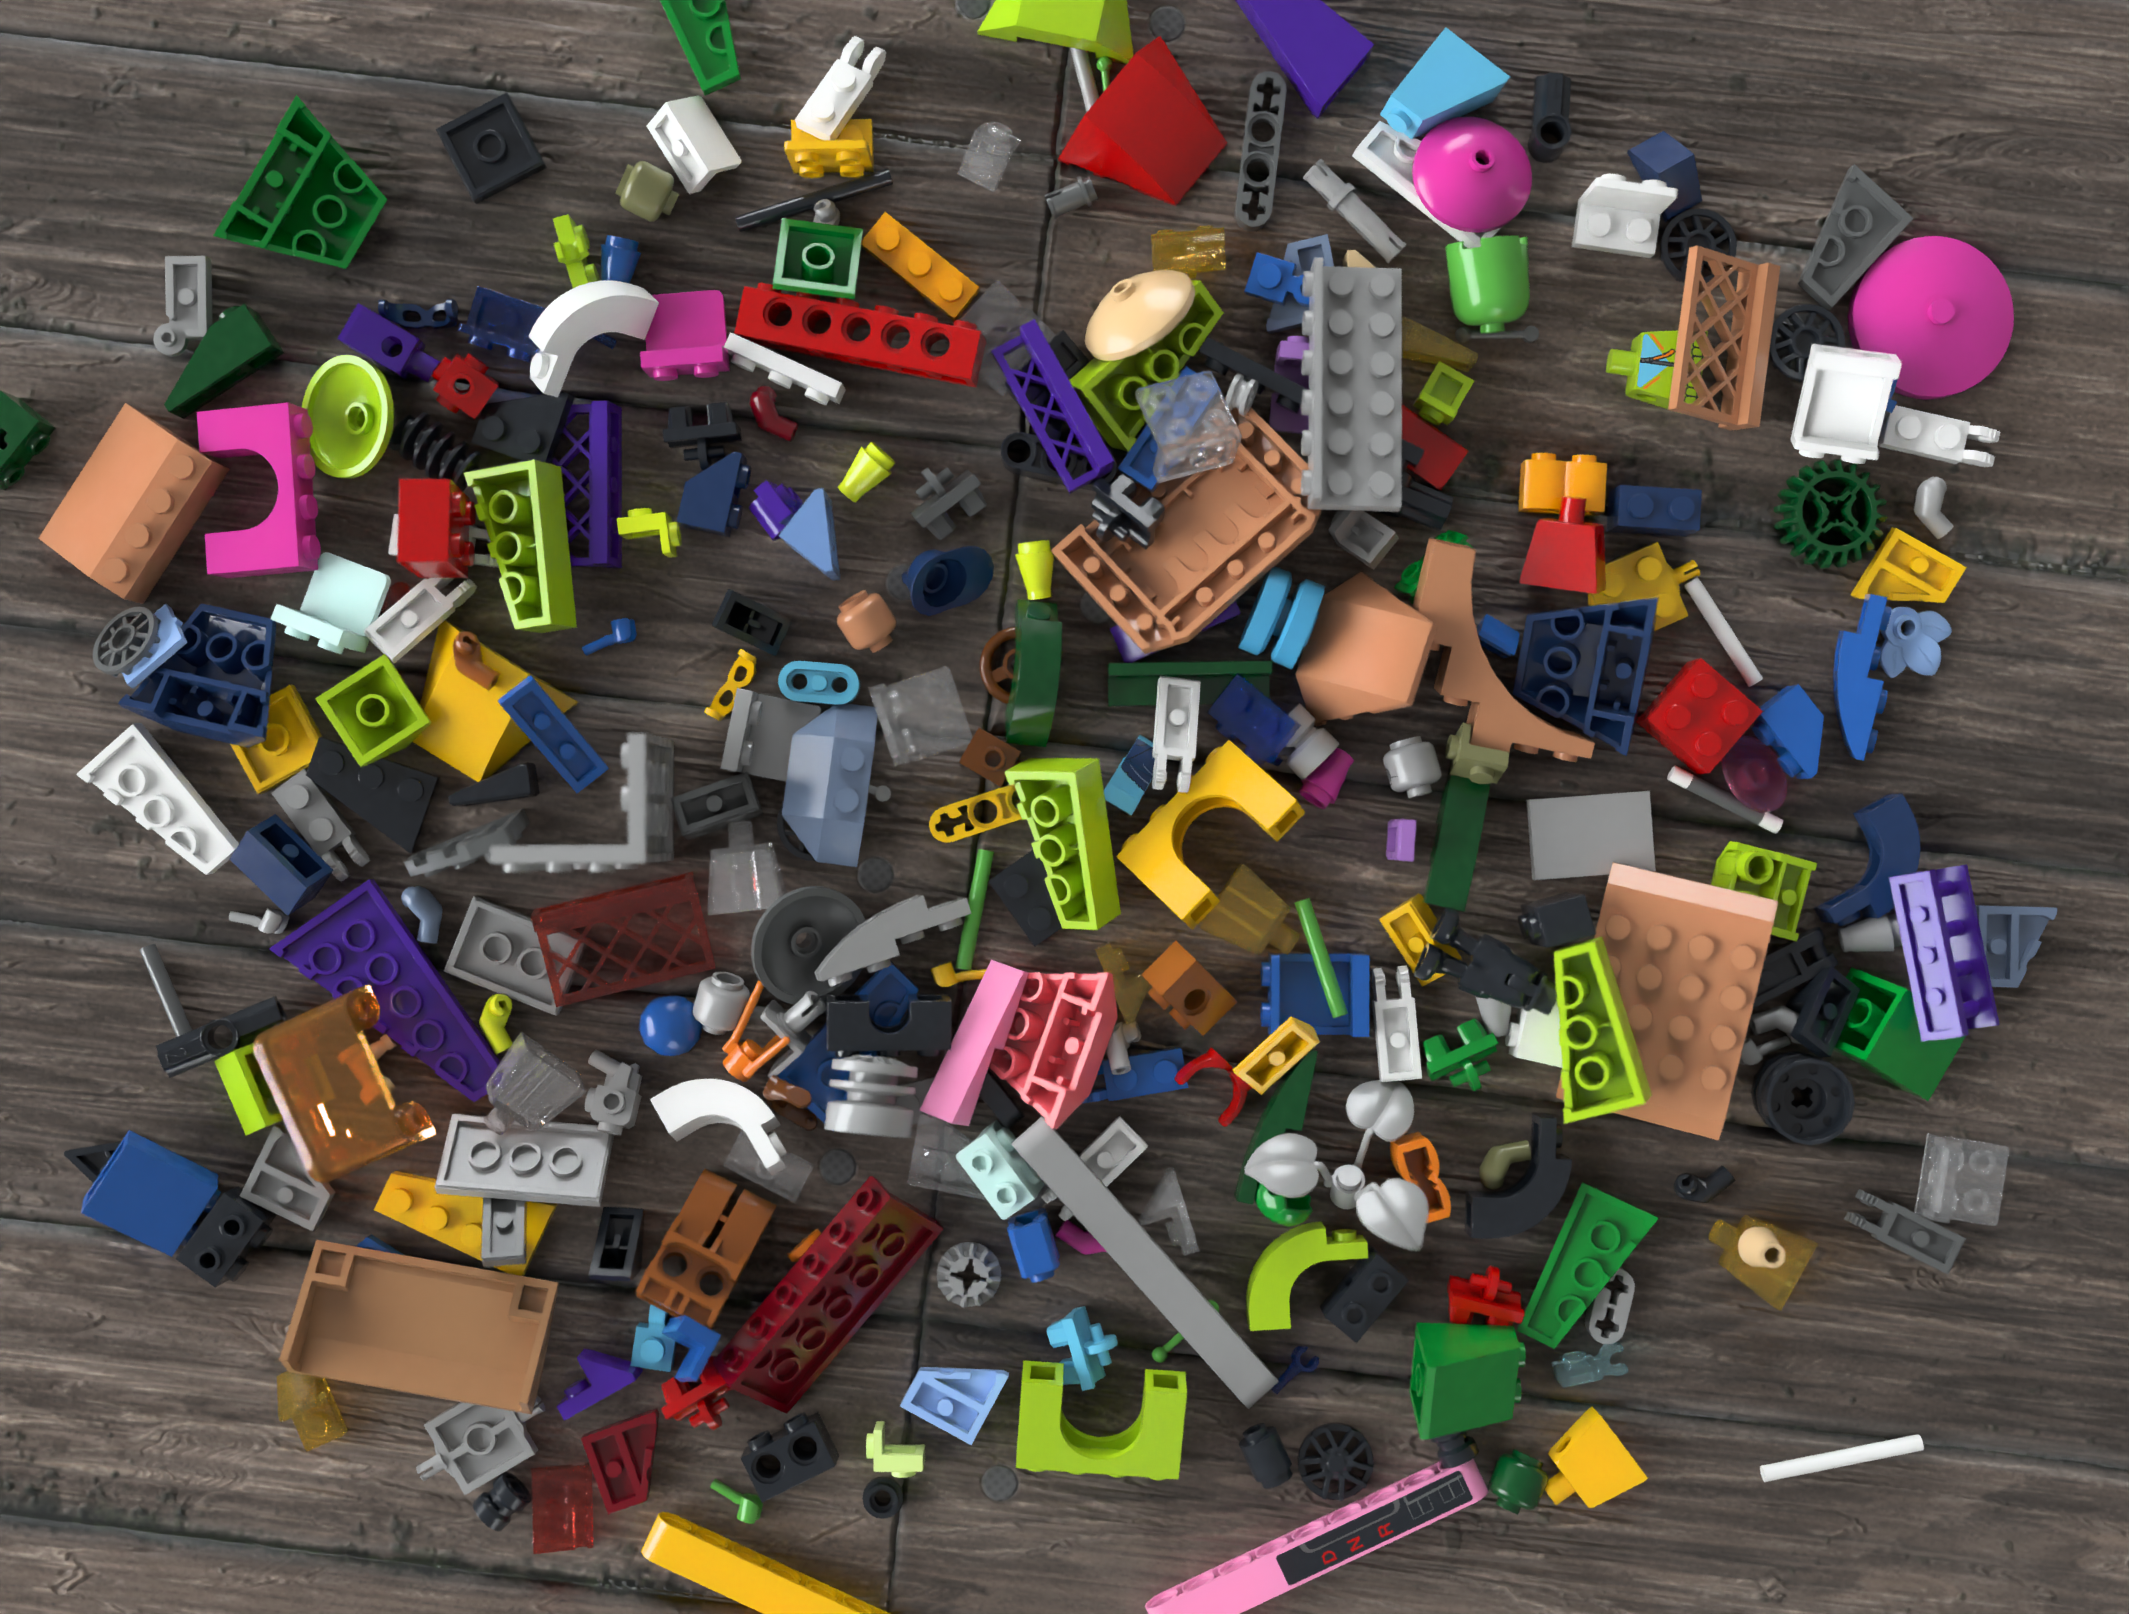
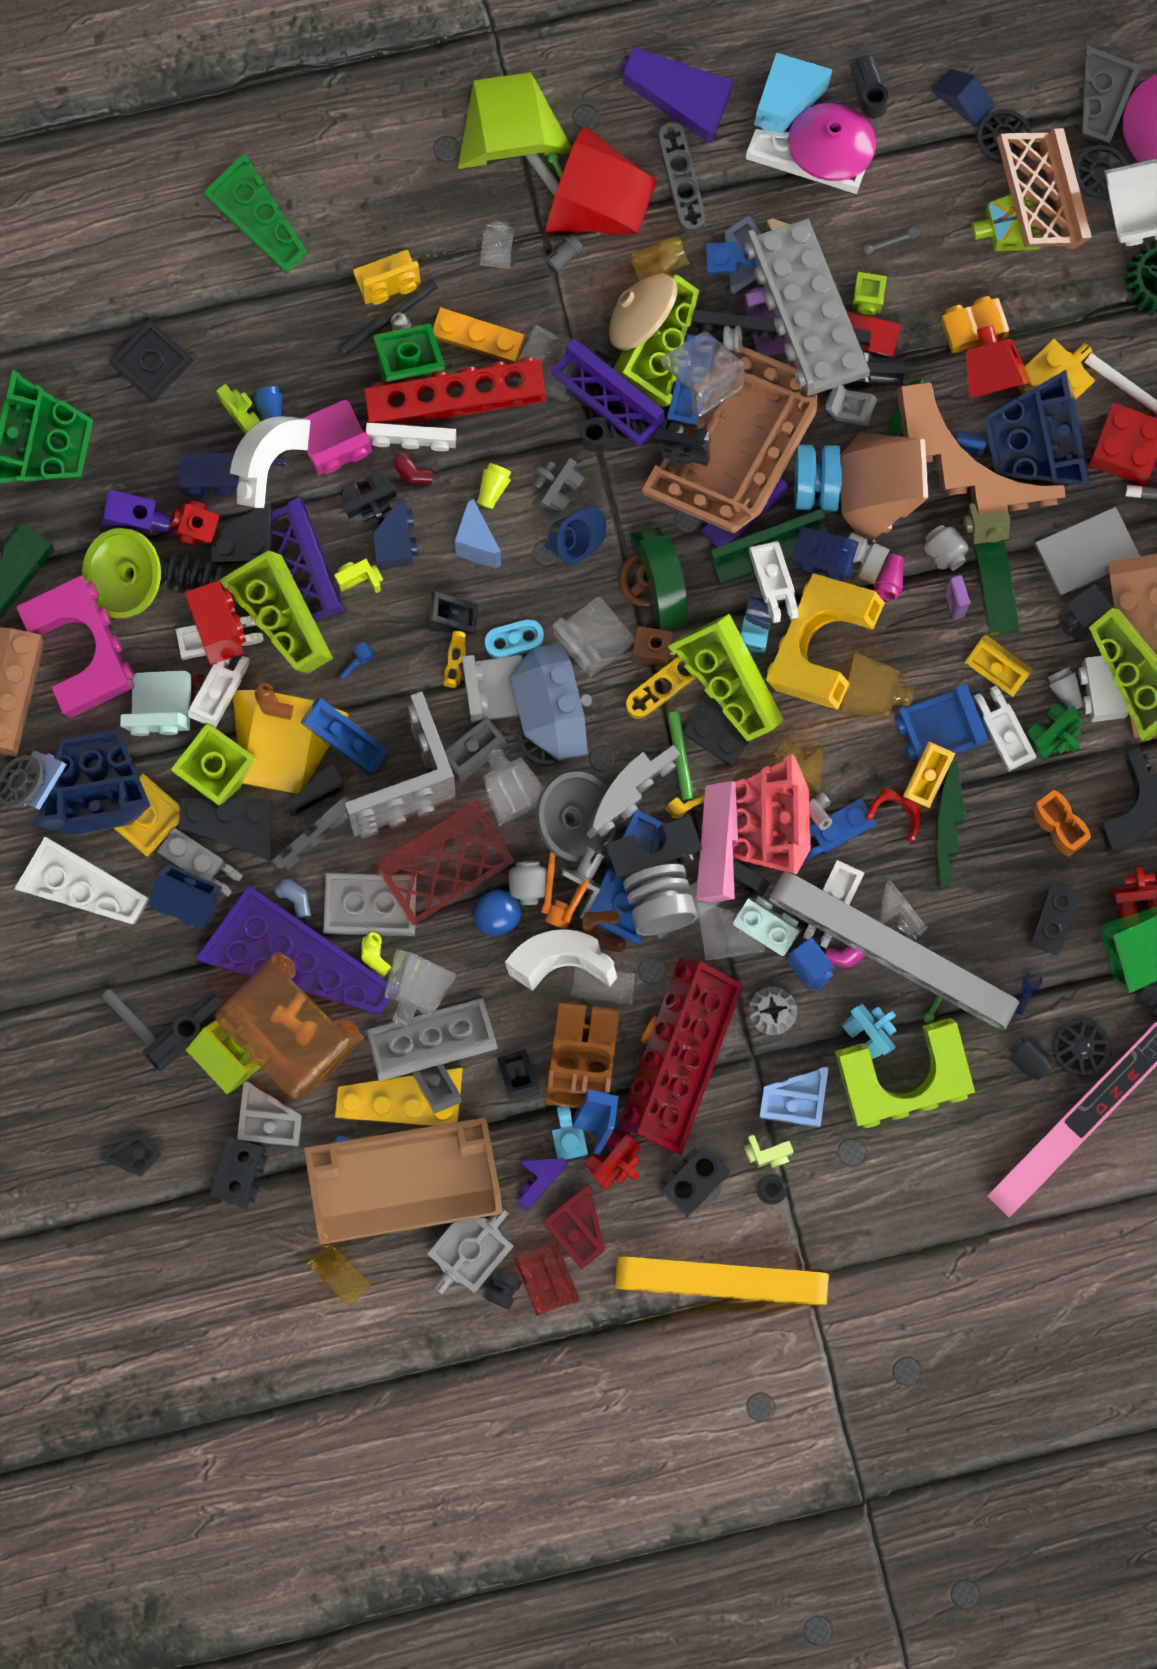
camera: 30 degrees left, 10 degrees down
blue brick [81,1130,221,1257] -> none
light grey hand [229,908,290,934] -> none
dark blue cap [378,299,458,329] -> none
light grey piece [585,1050,642,1135] -> none
olive head [615,161,679,222] -> none
white panel [647,96,741,194] -> none
bright green hand [710,1478,763,1524] -> none
dark purple plate [748,480,804,541] -> none
white hinge [795,36,886,140] -> none
nougat head [836,590,897,653] -> none
neon yellow cone [1015,540,1054,600] -> none
dark orange brick [1142,941,1237,1036] -> none
light grey plant [1245,1080,1428,1251] -> none
lime arch [1246,1221,1368,1331] -> none
green hair [1254,1182,1313,1227] -> none
bright green bar [1294,898,1348,1018] -> none
light grey pin [1303,159,1407,263] -> none
clear yellow slope [1402,316,1478,372] -> none
black piece [1414,907,1557,1016] -> none
bright green cylinder [1445,235,1530,334] -> none
olive arm [1479,1140,1531,1189] -> none
white bracket [1572,174,1678,258] -> none
dark blue brick [1606,485,1702,537] -> none

